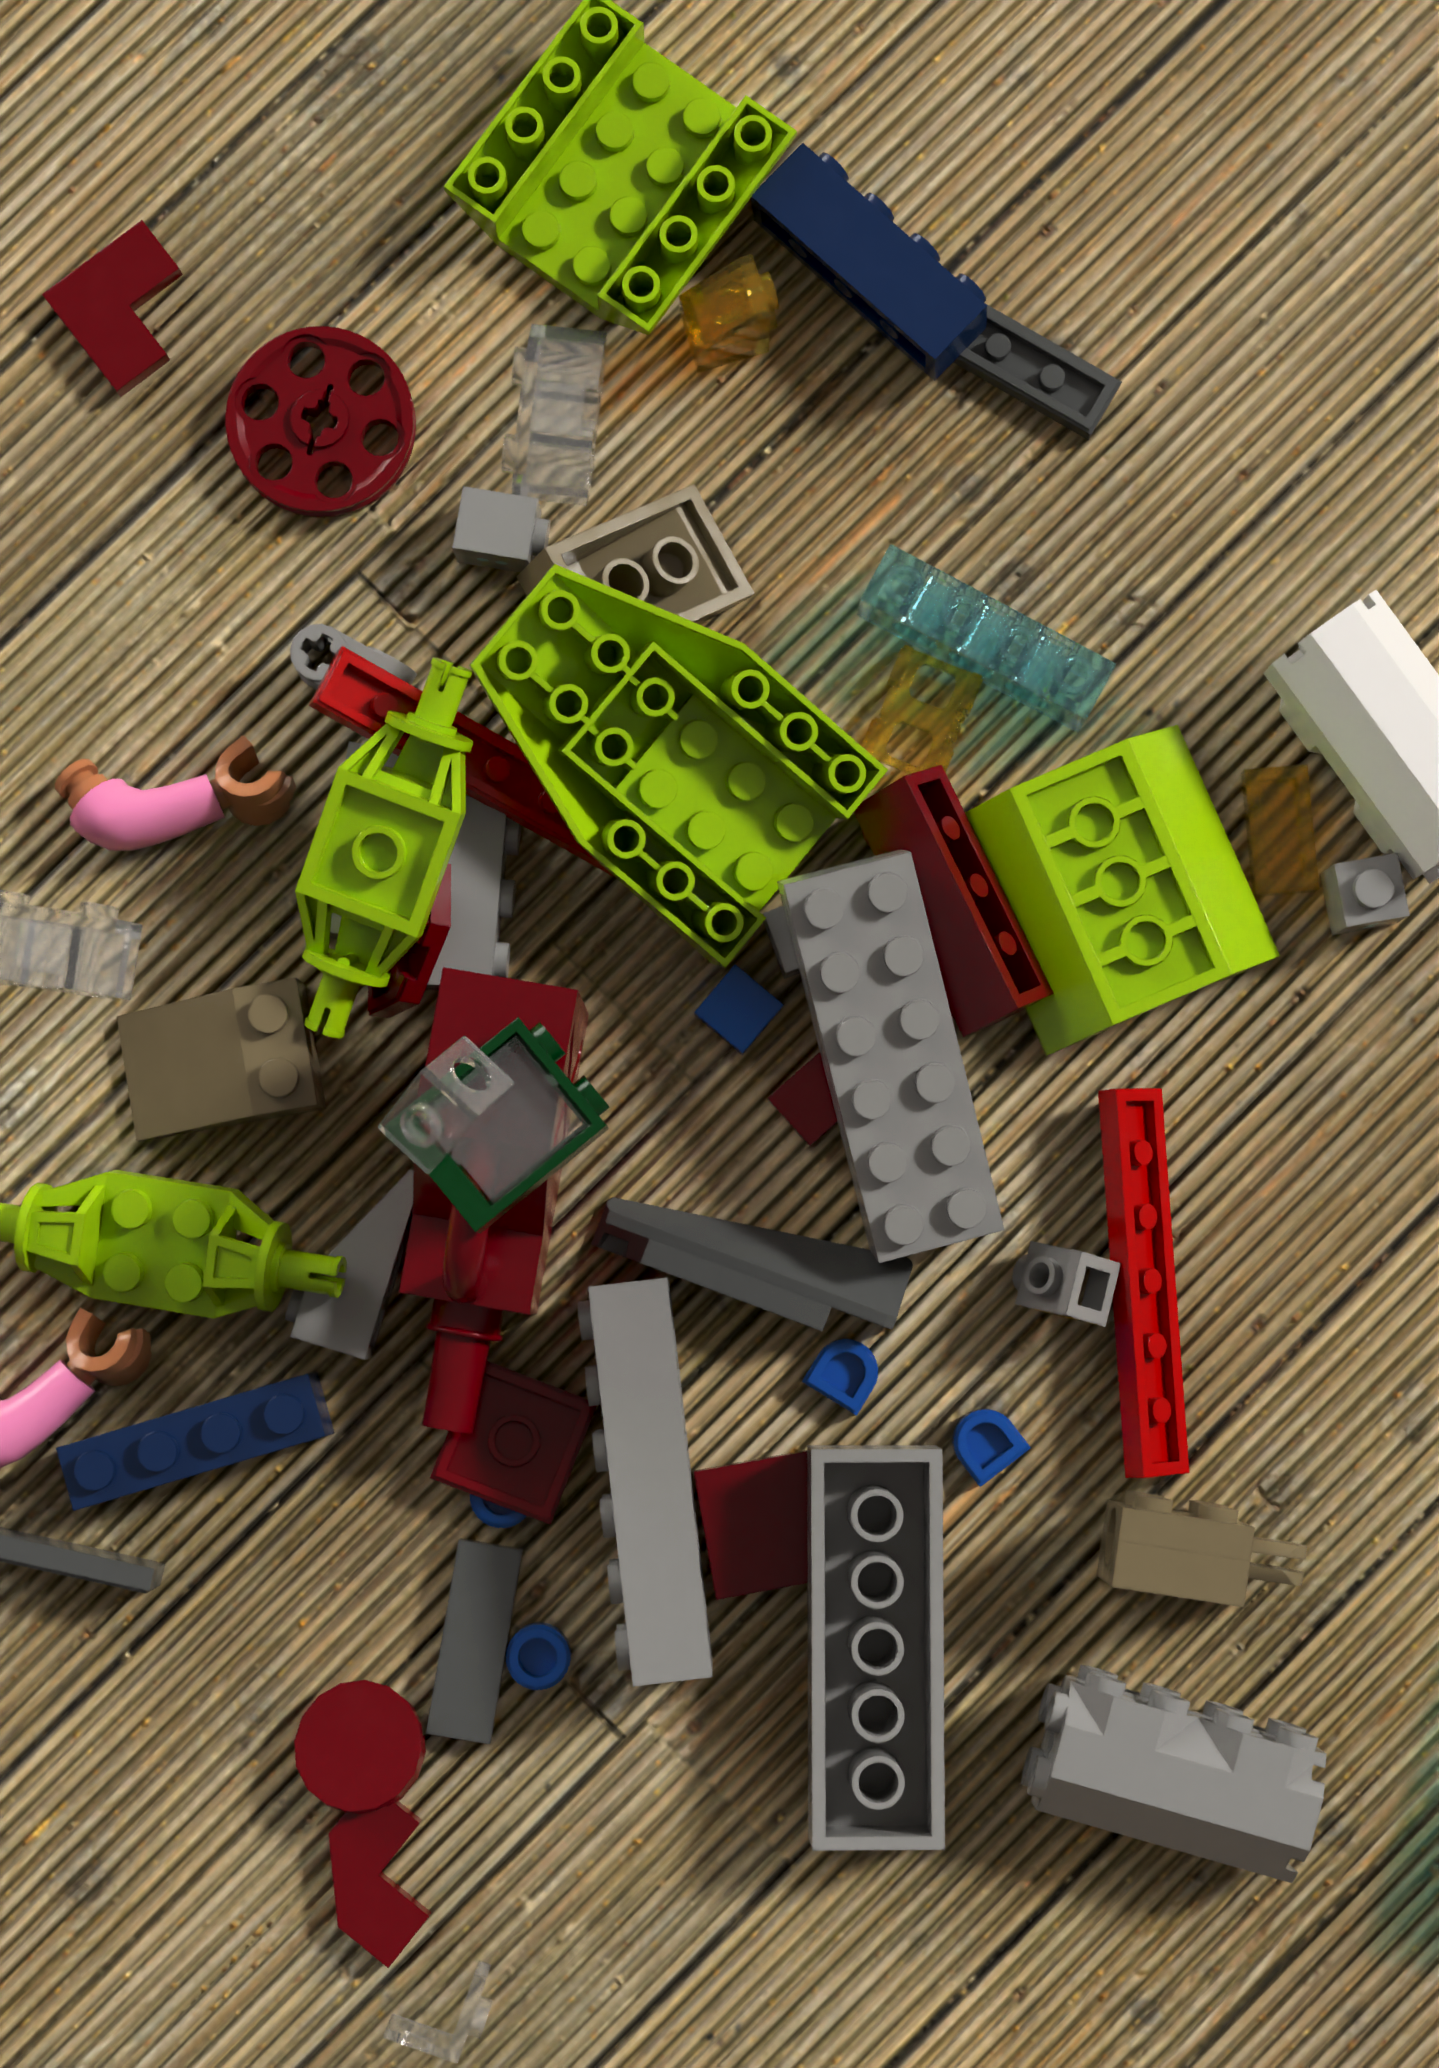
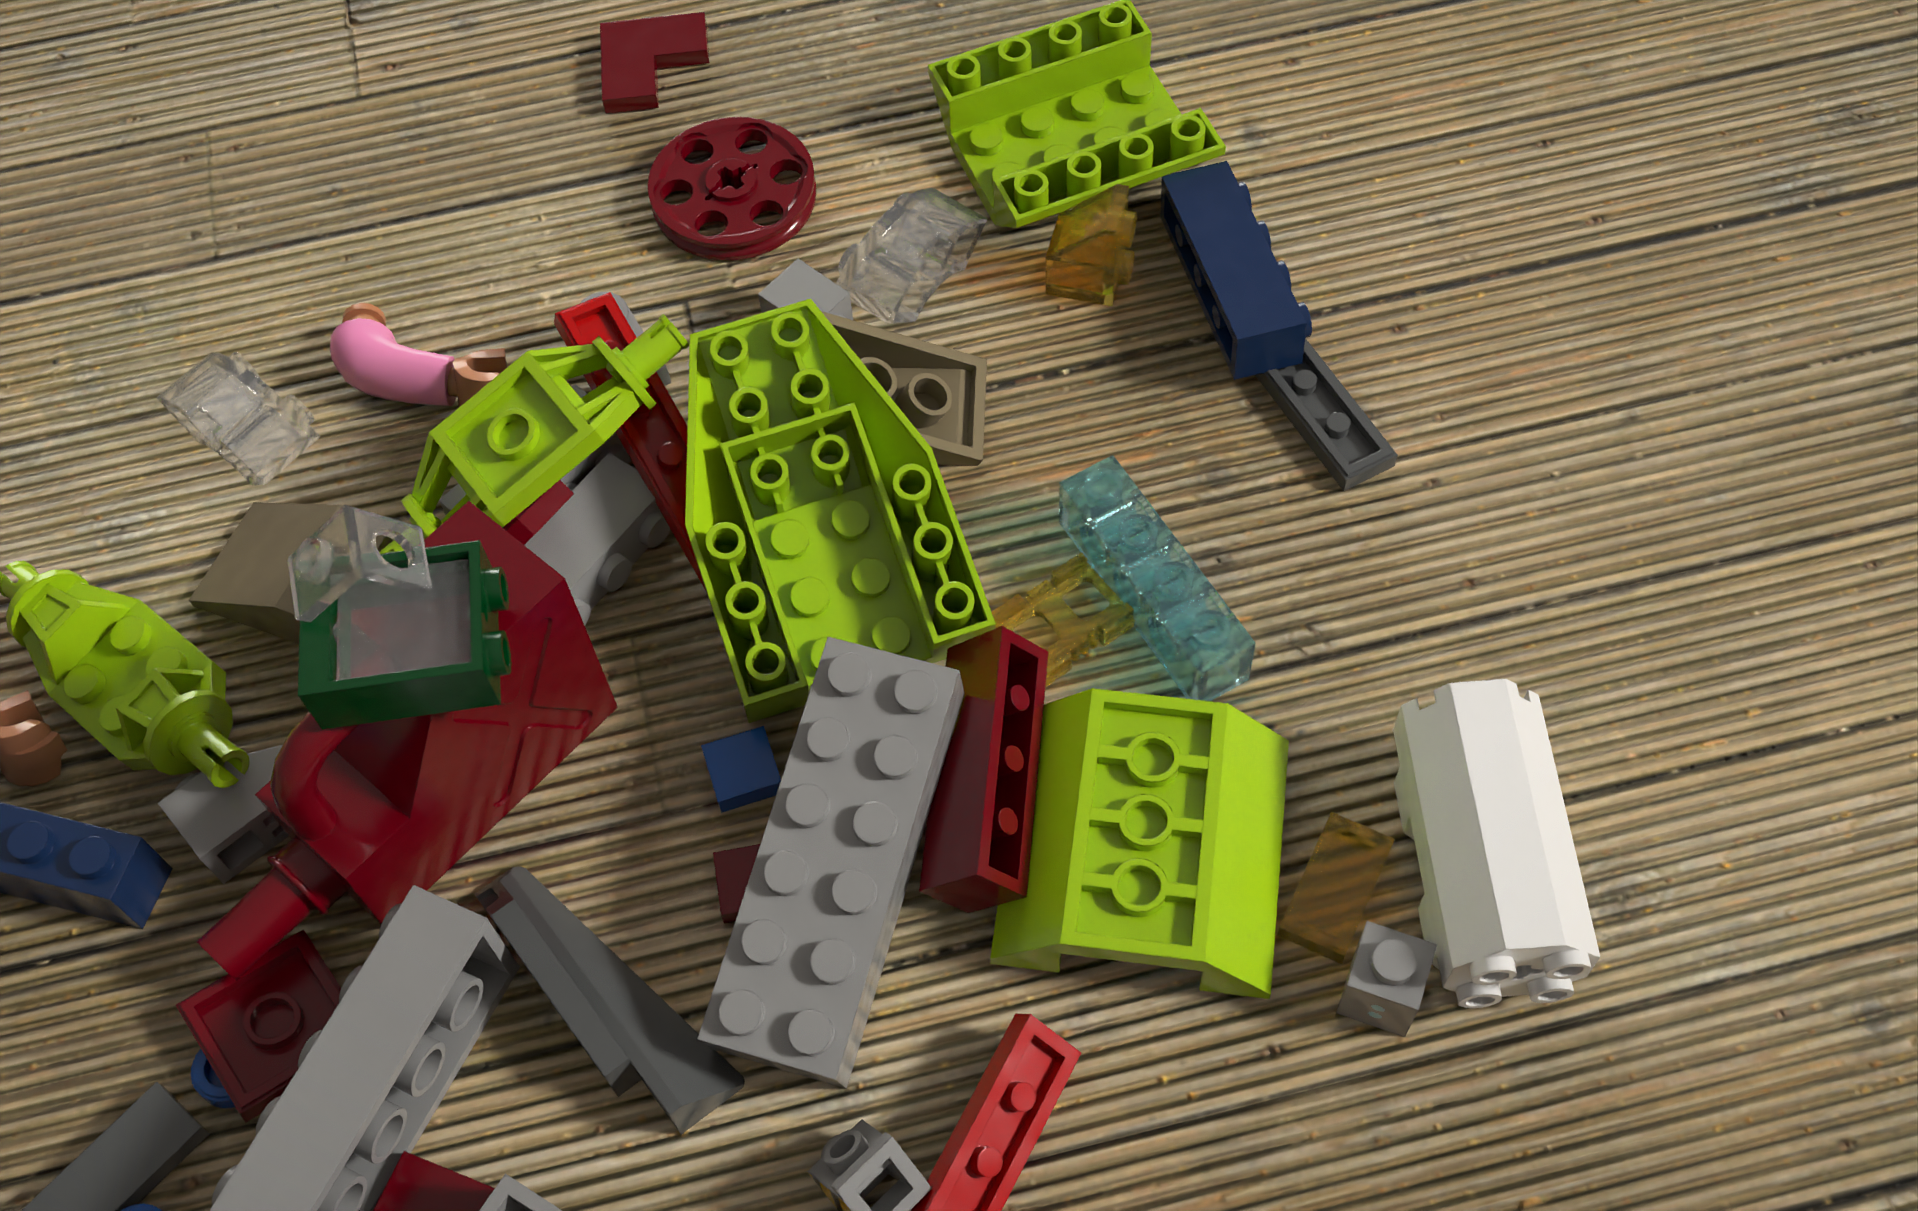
camera: 35 degrees right, 25 degrees down
blue tile [802,1339,878,1416] -> none

